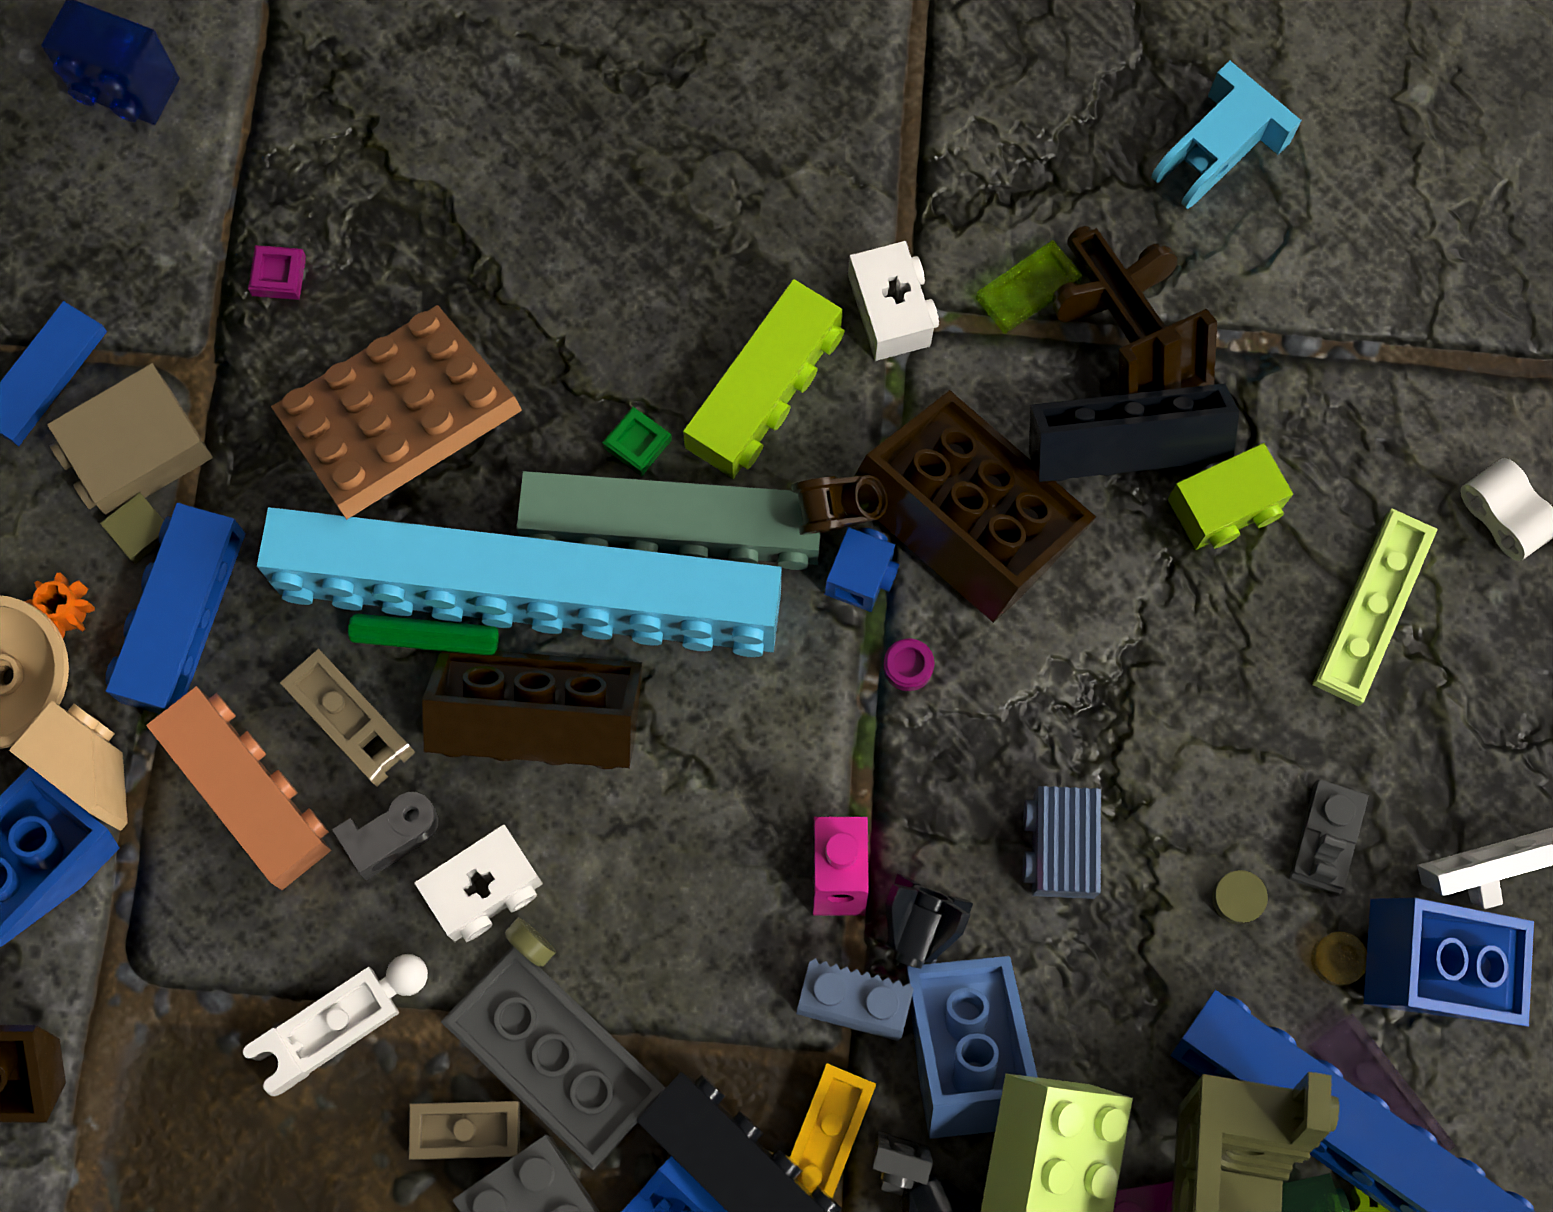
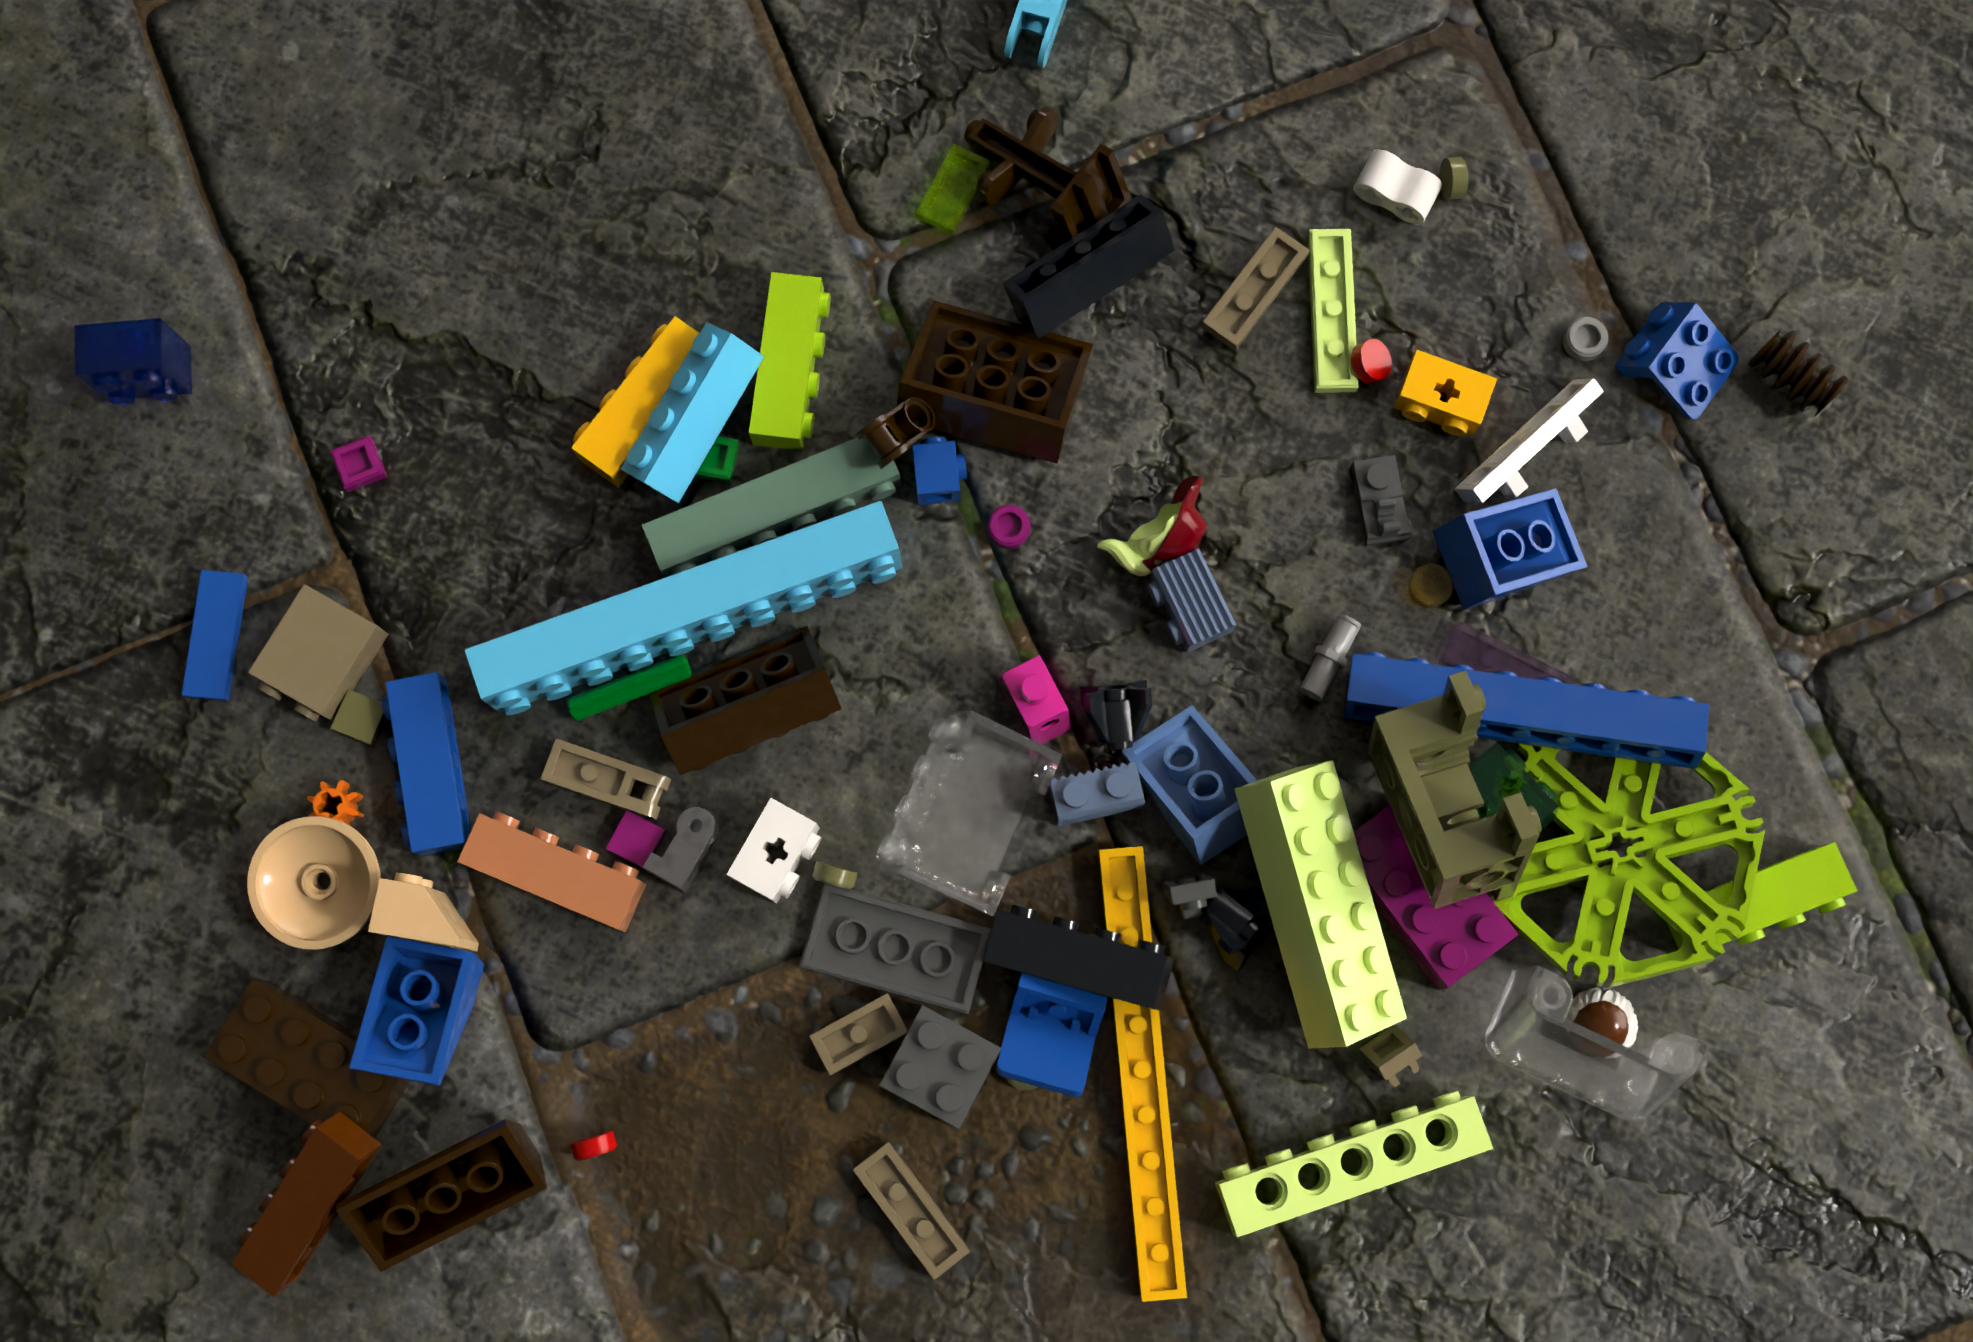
camera: 25 degrees left, 5 degrees up
white plate [243,954,428,1096] -> none
medium nougat plate [271,305,522,520] -> none
white brick [848,241,939,361] -> none
lime brick [1168,443,1293,550] -> none
olive tile [1212,870,1268,925] -> none
none -> red tile [570,1130,617,1161]
none -> yellow brick [571,316,699,488]
none -> magenta tile [606,810,667,868]
none -> medium azure brick [621,322,764,503]
none -> clear windscreen [877,710,1062,916]
none -> hair [1097,476,1207,576]
none -> dark tan plate [1201,227,1310,351]
none -> light grey pin [1299,614,1361,701]
none -> tile [1351,339,1392,384]
none -> yellow brick [1393,350,1497,437]

